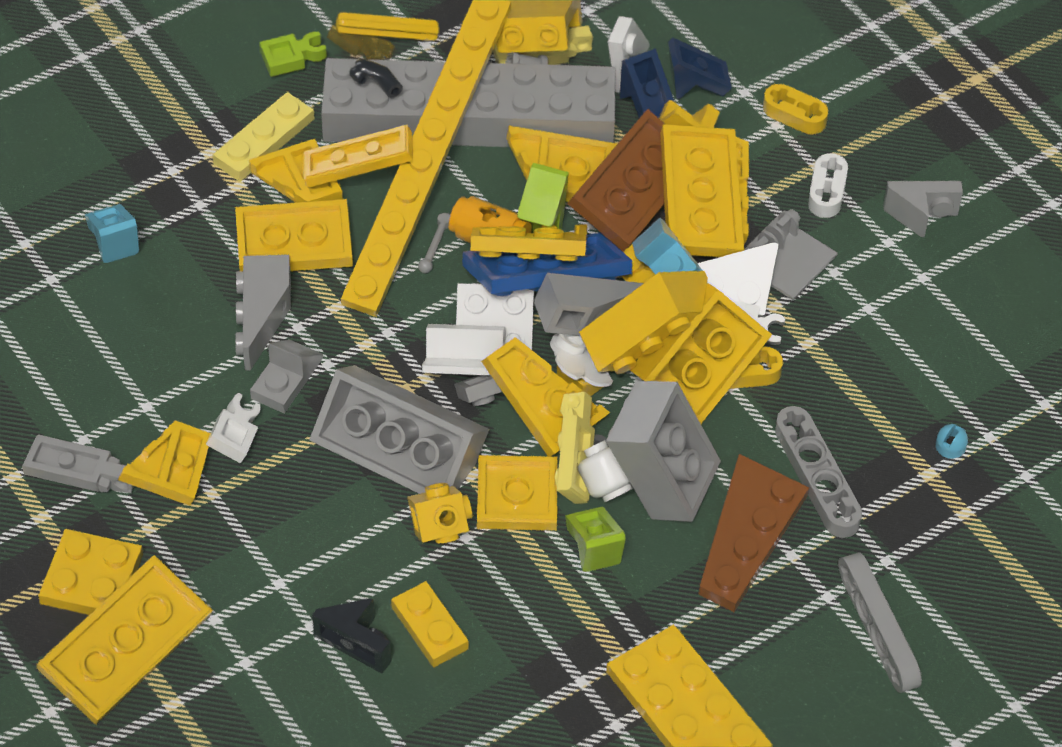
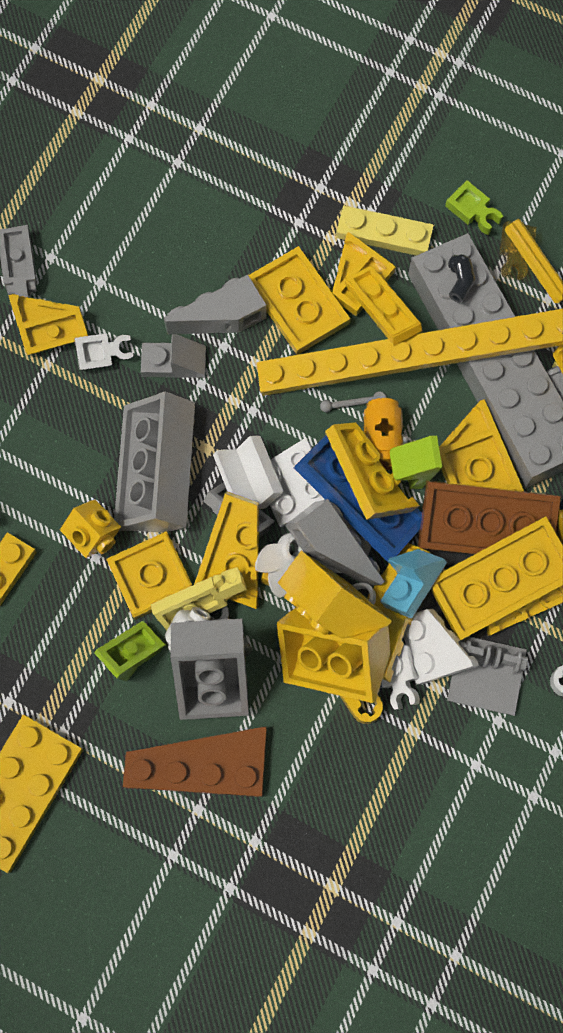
camera: 65 degrees right, 20 degrees up
medium azure slope [85,204,139,263] -> none
light grey beam [775,406,862,538] -> none
light grey beam [838,552,922,693] -> none
medium azure hinge [935,424,968,459] -> none

